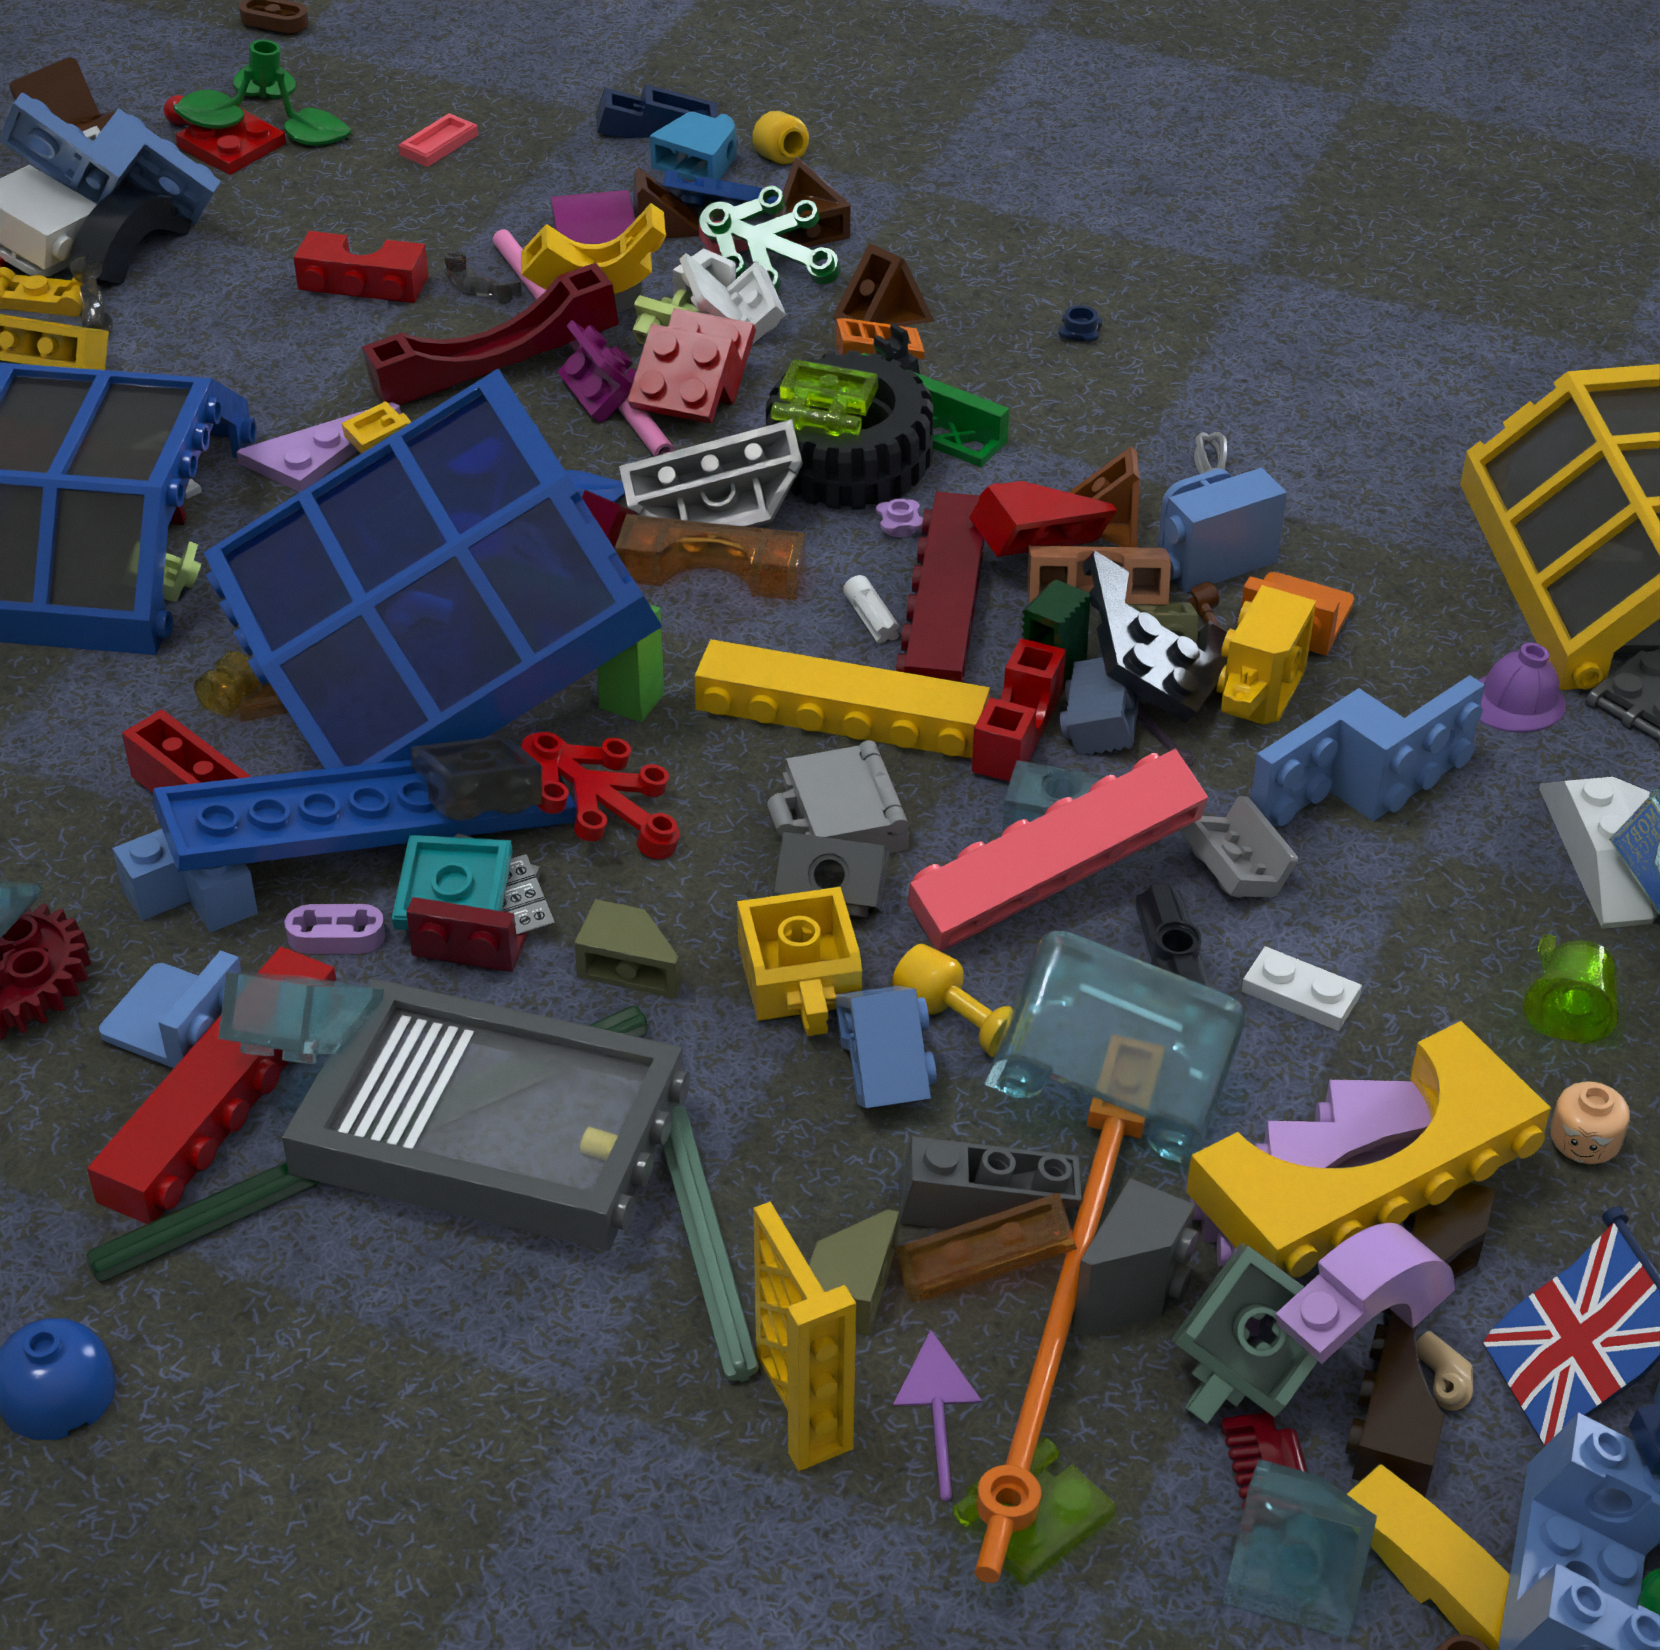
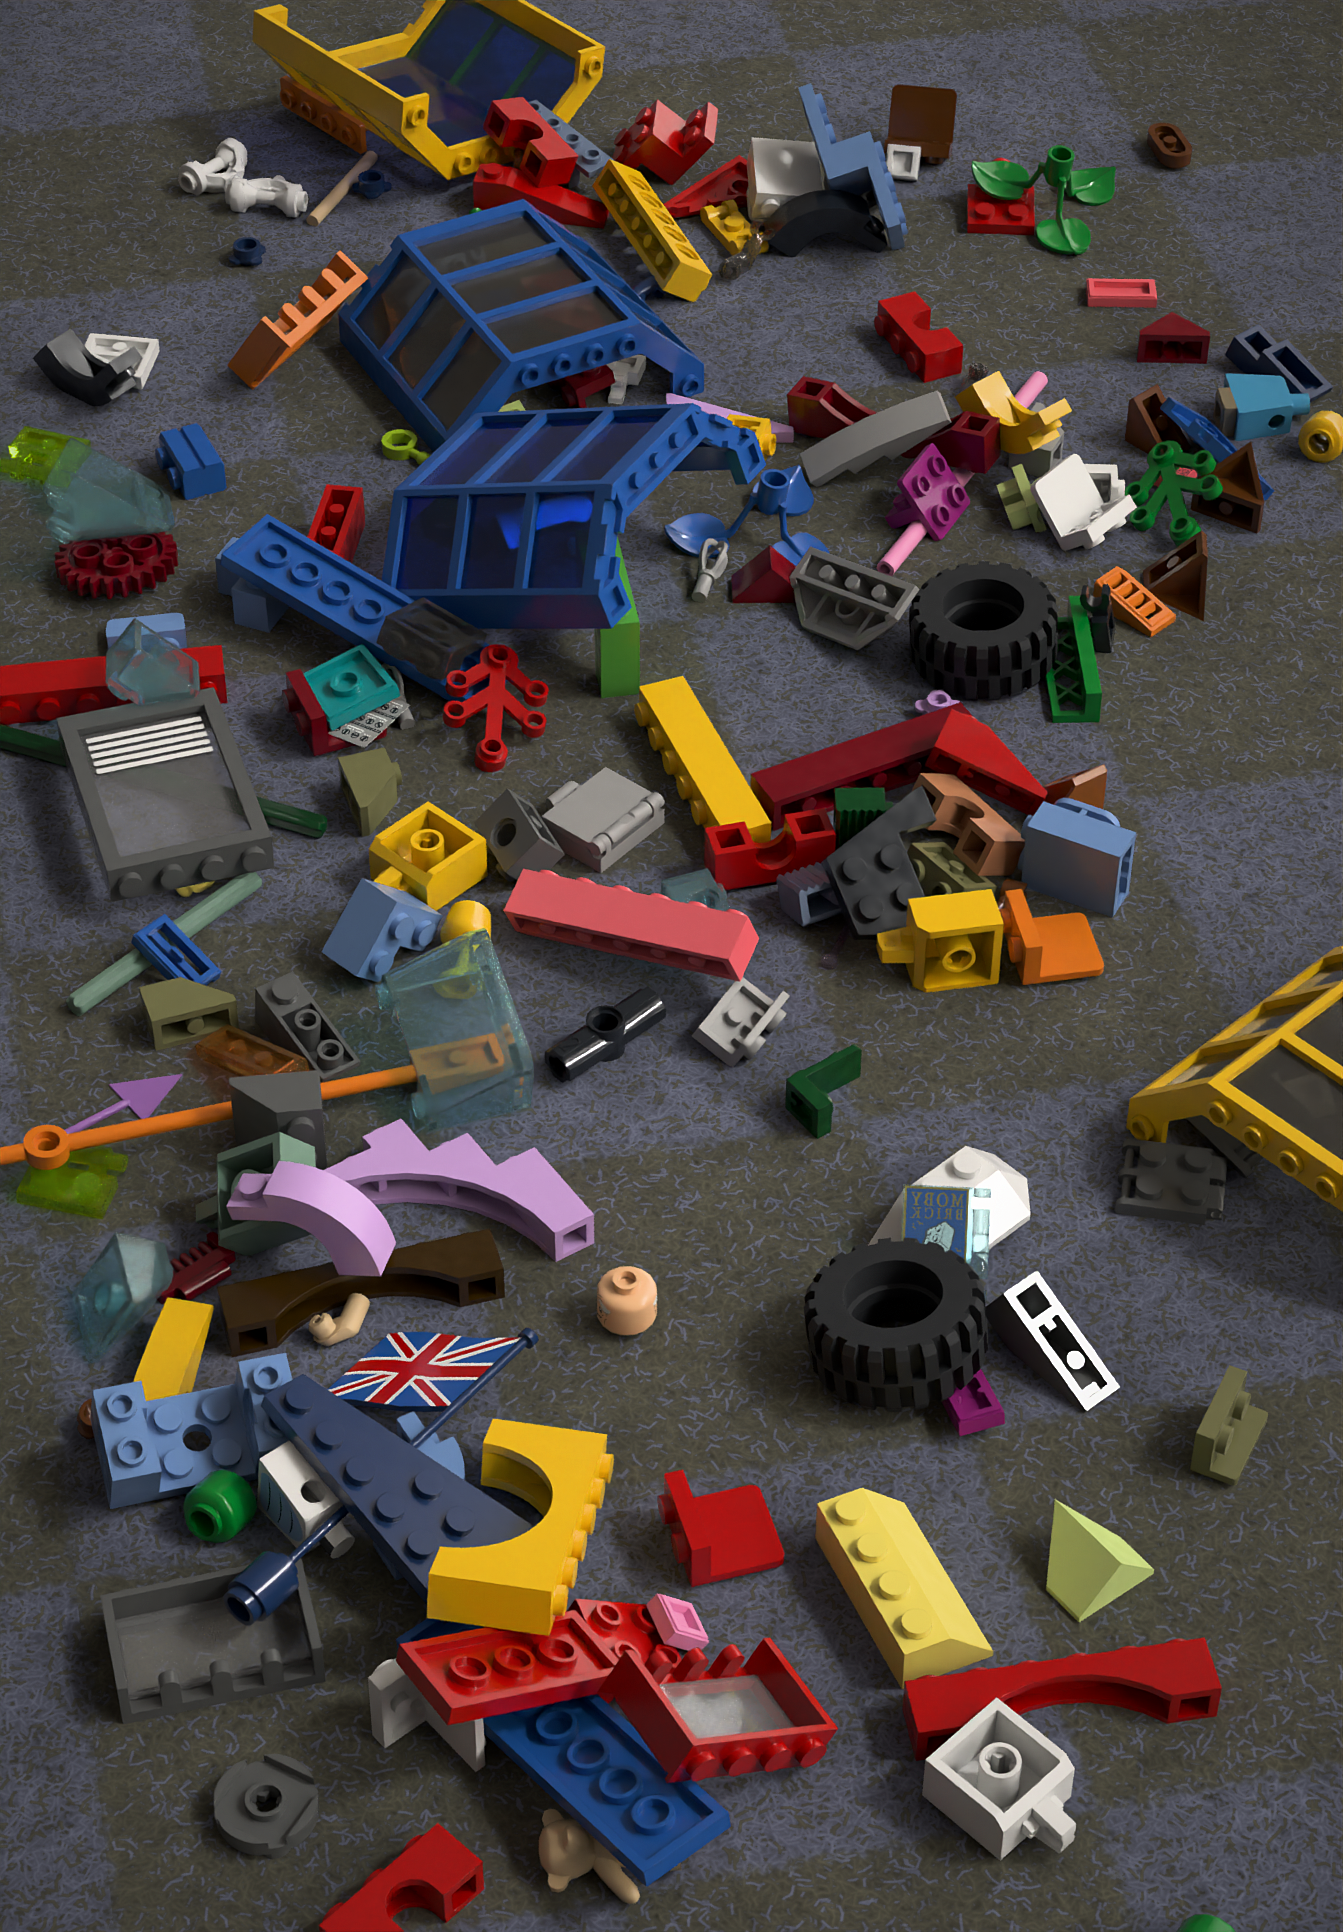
camera: 55 degrees right, 0 degrees up
lavender beam [285,904,386,954] -> none
magenta slope [551,190,635,244] -> none
clear orange arch [615,514,805,601] -> none
bracket [627,308,756,424] -> none
yellow fence [753,1202,856,1471] -> none
clear neon green plate [771,359,878,436] -> none
white piece [843,575,900,644] -> none
dark blue plate [1058,305,1102,342] -> none
yellow arch [1186,1021,1551,1278] -> none
light grey piece [1194,432,1227,474] -> none
white plate [1241,946,1362,1031] -> none
medium blue bracket [1251,675,1485,827] -> none
medium lavender hat [1478,643,1566,732] -> none
clear neon green hat [1523,934,1619,1044] -> none
none -> blue tile [131,914,222,986]
none -> lime piece [381,429,431,465]
none -> dark green bracket [785,1044,862,1139]
none -> light grey slope [800,391,951,487]
none -> dark red slope [1136,312,1210,364]
none -> dark tan tile [1213,387,1237,437]

